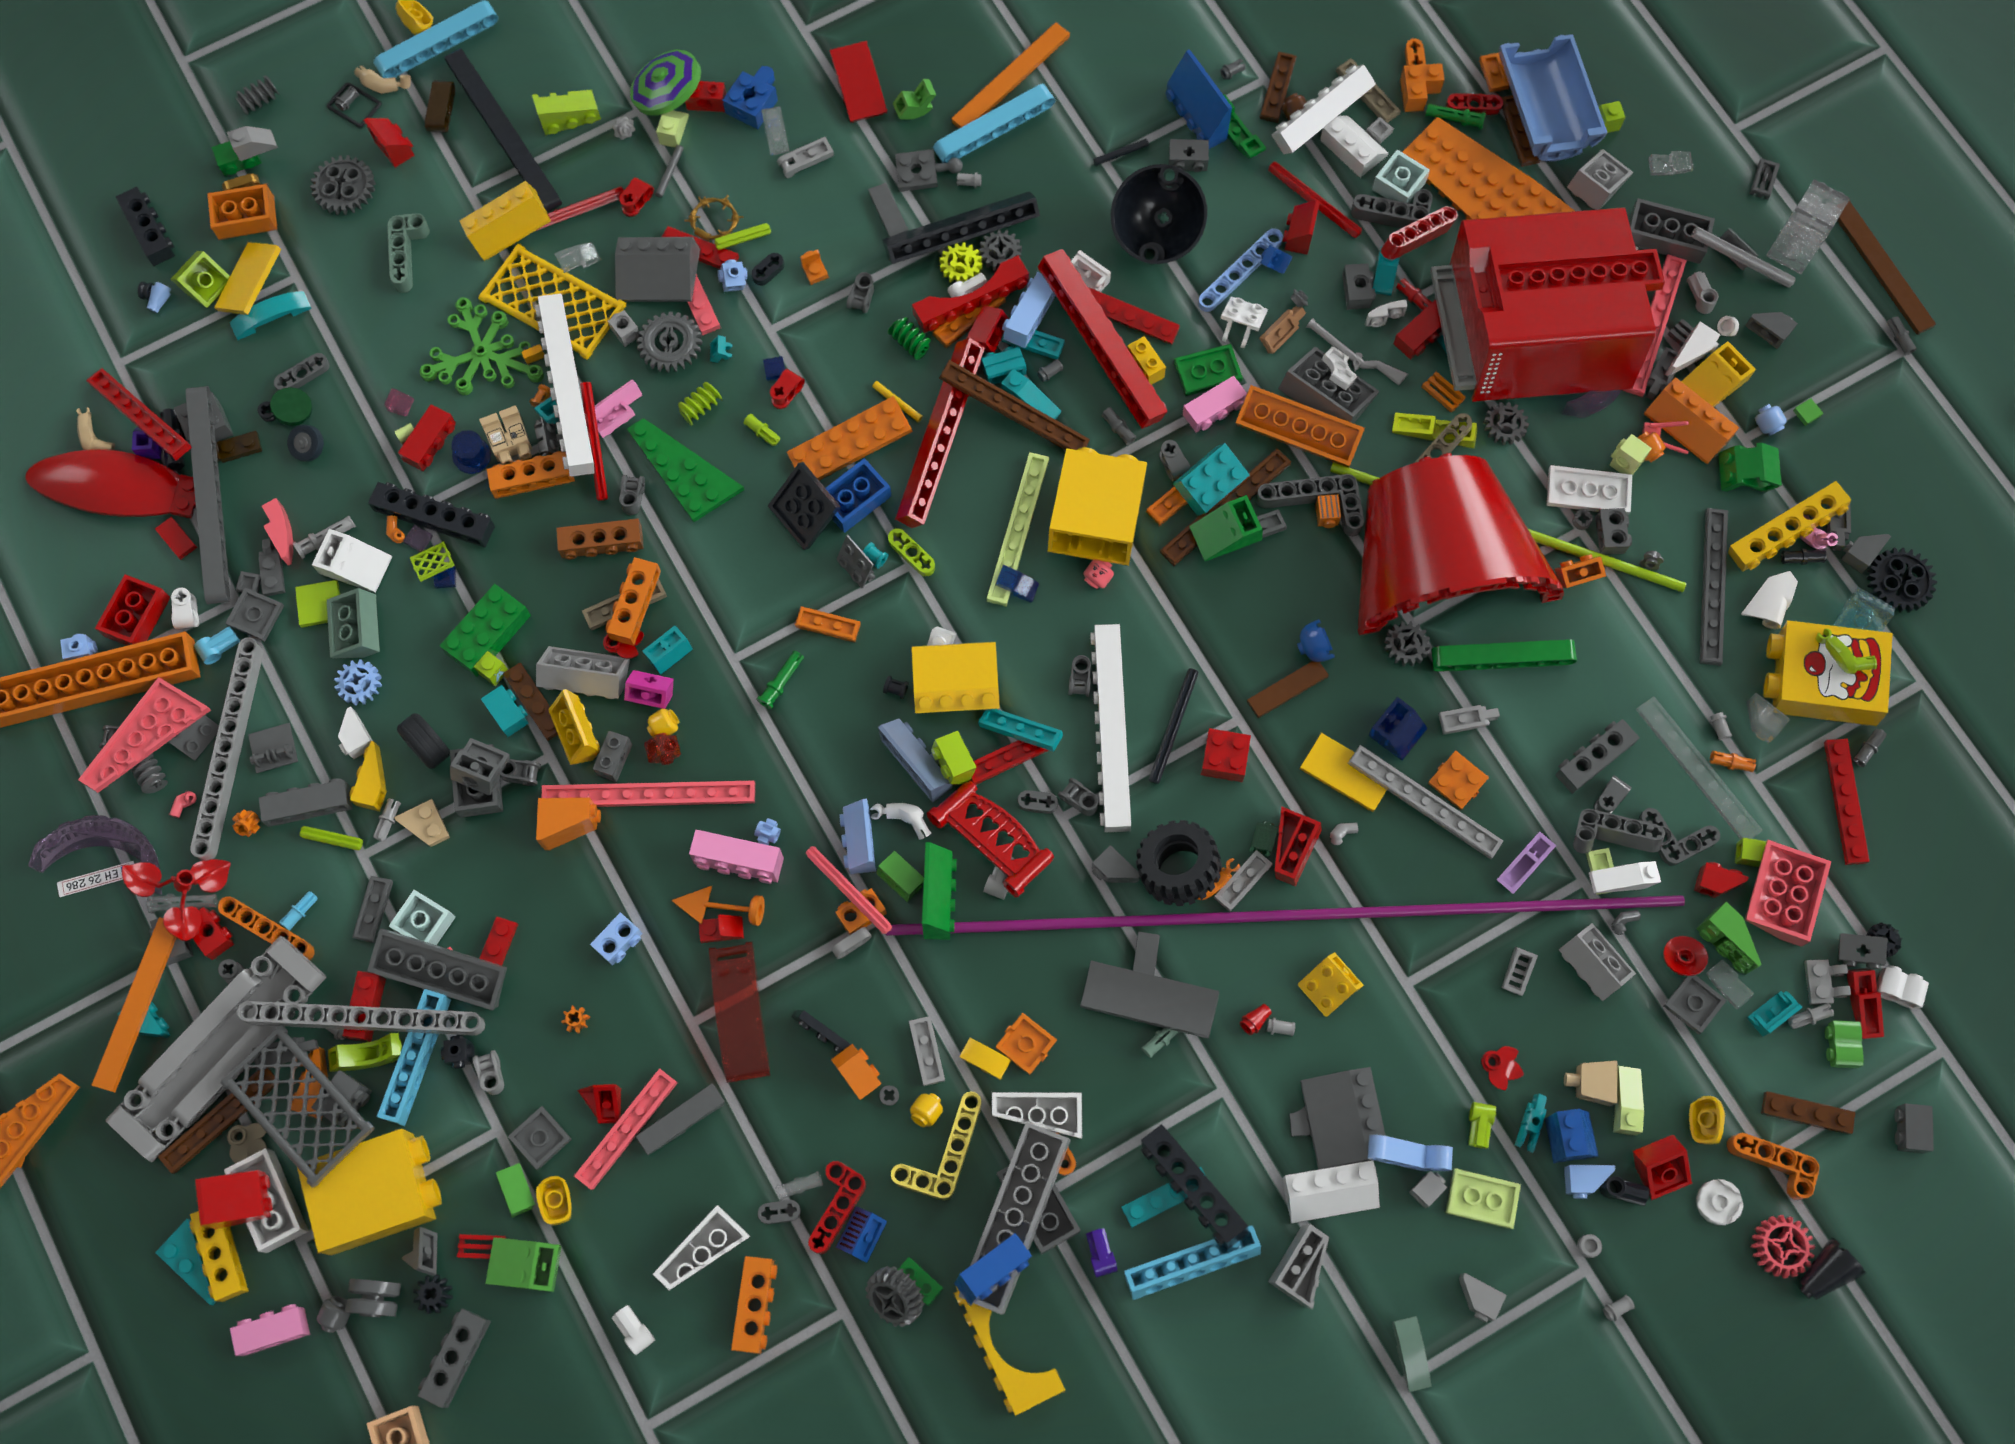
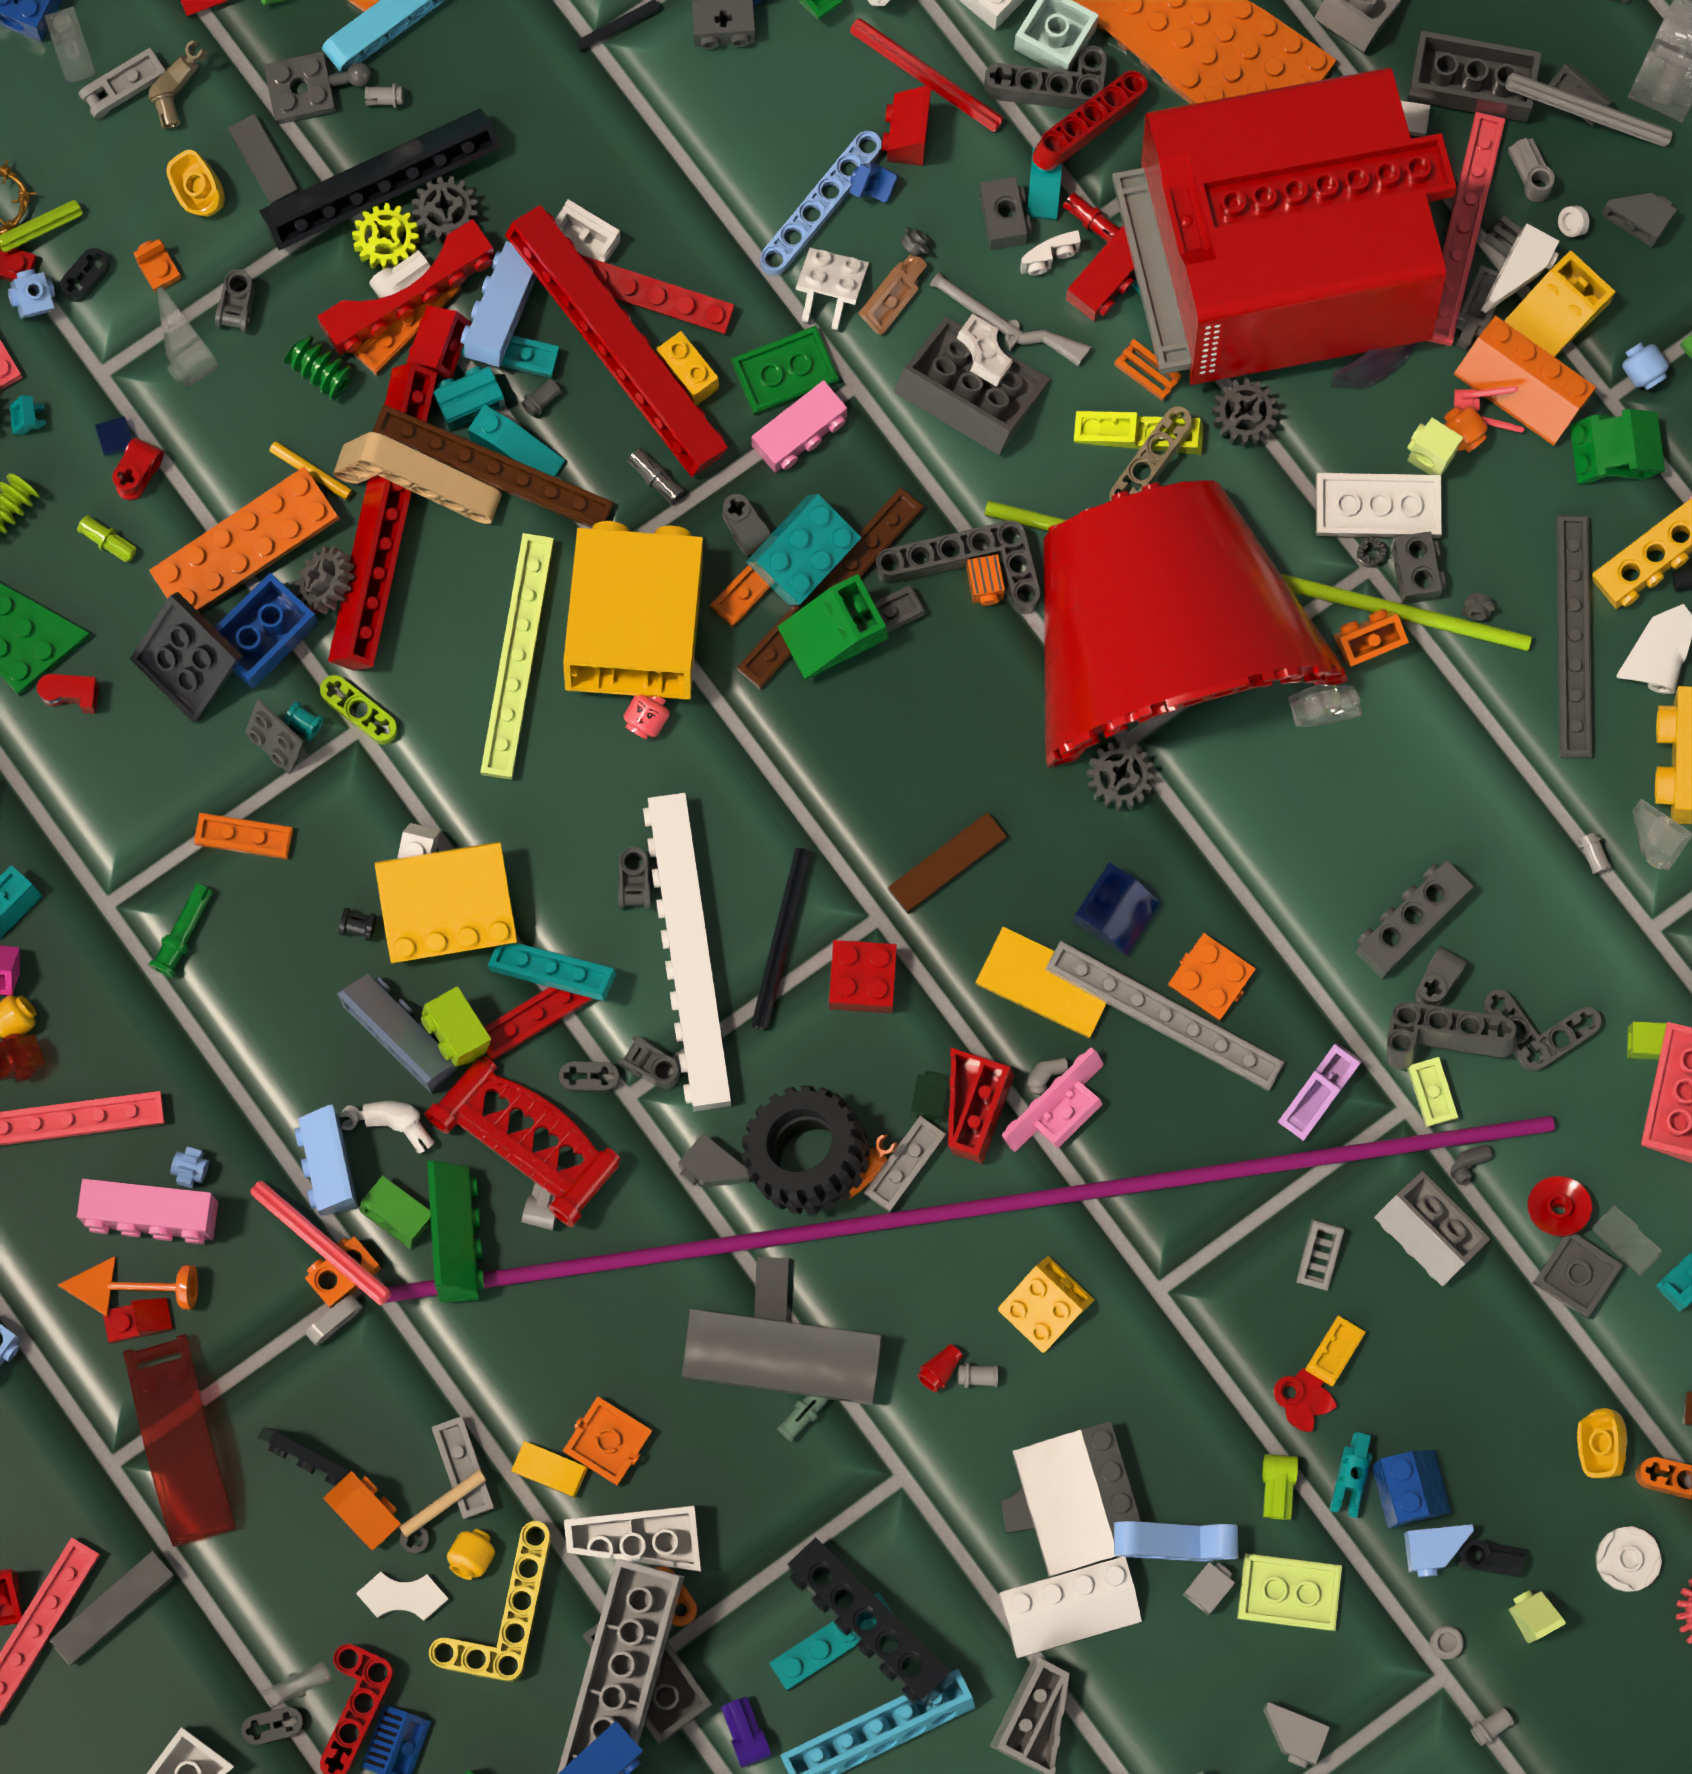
camera: 10 degrees left, 5 degrees up
clear blue slope [995,565,1039,603] -> none
black piece [1111,164,1208,265] -> none
orange arch [1236,385,1365,467] -> none
blue cylinder [1297,619,1335,662] -> none
green beam [1431,640,1577,672] -> none
light grey hinge [1438,705,1500,735] -> none
tan torso [1564,1061,1617,1106] -> none
white slope [1589,861,1661,893] -> none
yellowish green slope [1613,1066,1644,1136] -> none
red slope [1633,1135,1692,1200] -> none
clear tile [1636,697,1763,839] -> none
red slope [1694,862,1749,898] -> none
bright green slope [1696,902,1761,975] -> none
orange pin [1709,750,1756,772] -> none
none -> red leg [37,674,99,714]
none -> dark tan arm [148,41,208,130]
none -> clear slope [157,286,218,388]
none -> yellow piece [167,150,225,217]
none -> dark grey gear [295,546,355,614]
none -> tan beam [333,432,502,524]
none -> white tile [356,1572,449,1621]
none -> tan bar [399,1470,487,1537]
none -> bright pink bracket [1002,1047,1104,1152]
none -> clear slope [1288,684,1362,727]
none -> yellow plate [1305,1316,1366,1387]
none -> yellowish green slope [1509,1590,1566,1643]

